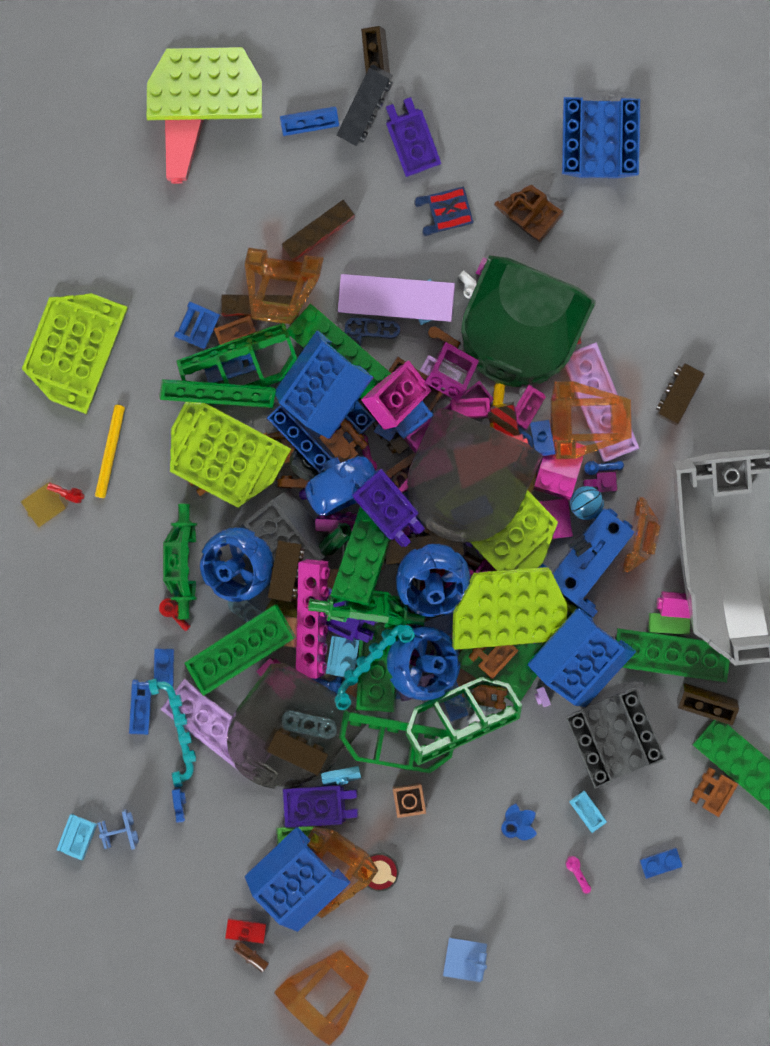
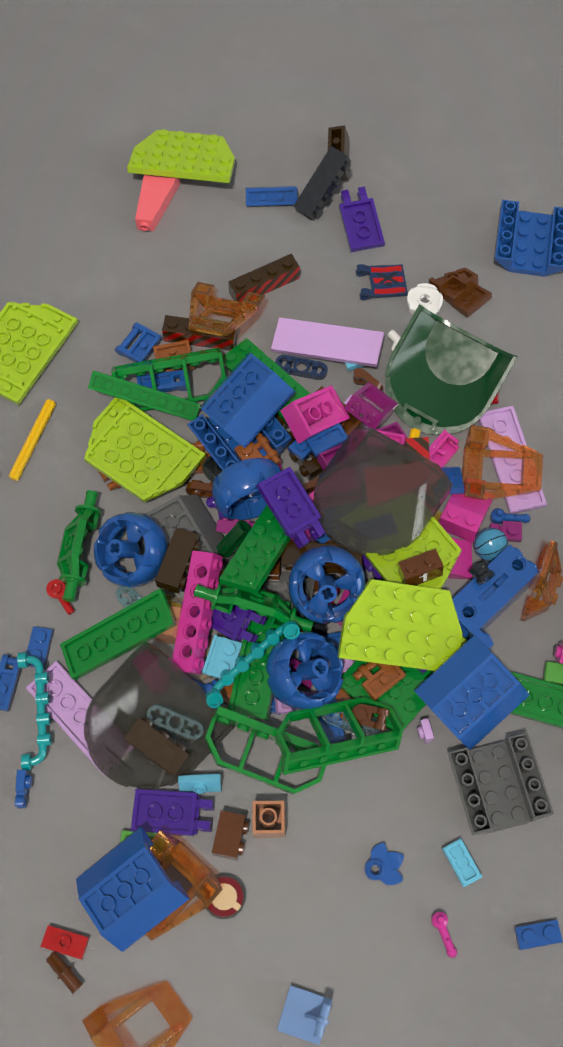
camera: 10 degrees right, 20 degrees down
none -> reddish brown brick [212,810,249,860]
none -> reddish brown brick [398,549,444,585]
none -> white plate [407,283,443,315]

